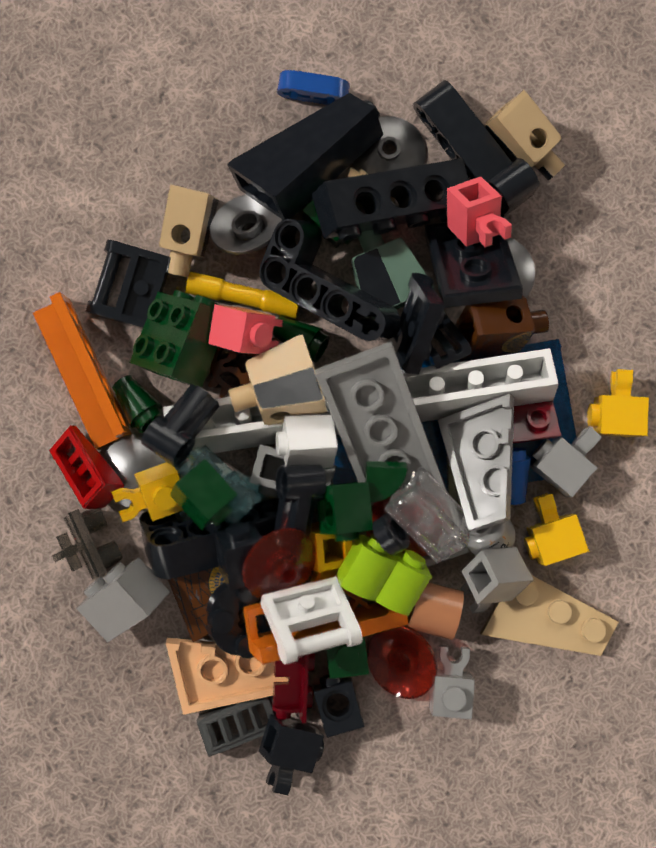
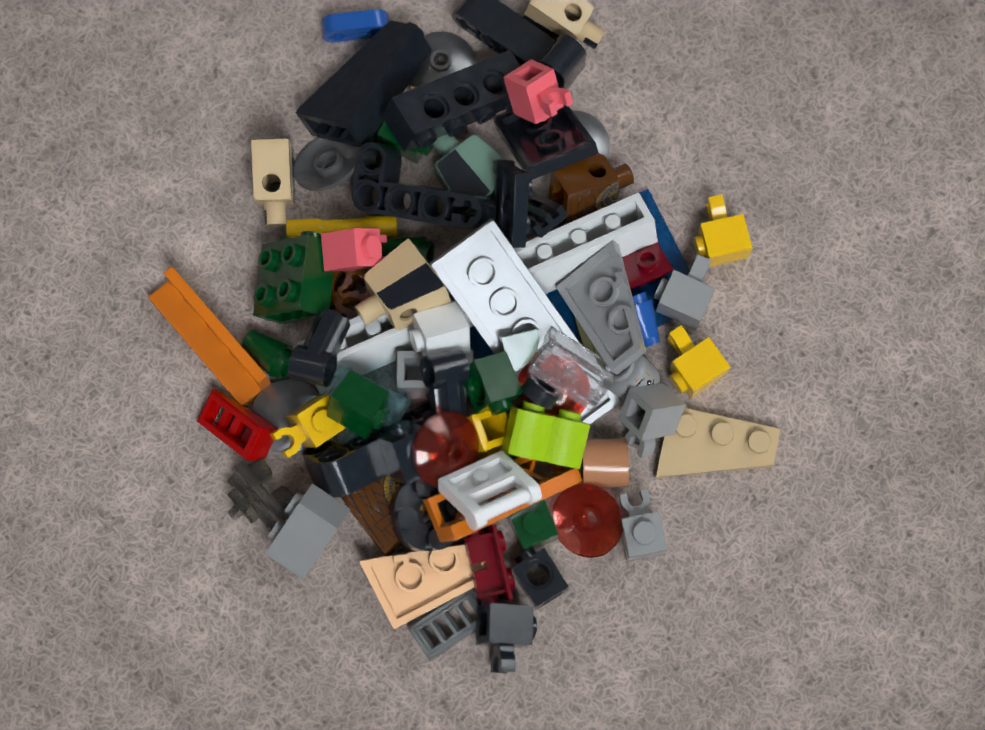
camera: 15 degrees left, 10 degrees down
black plate [85,239,169,329] -> none

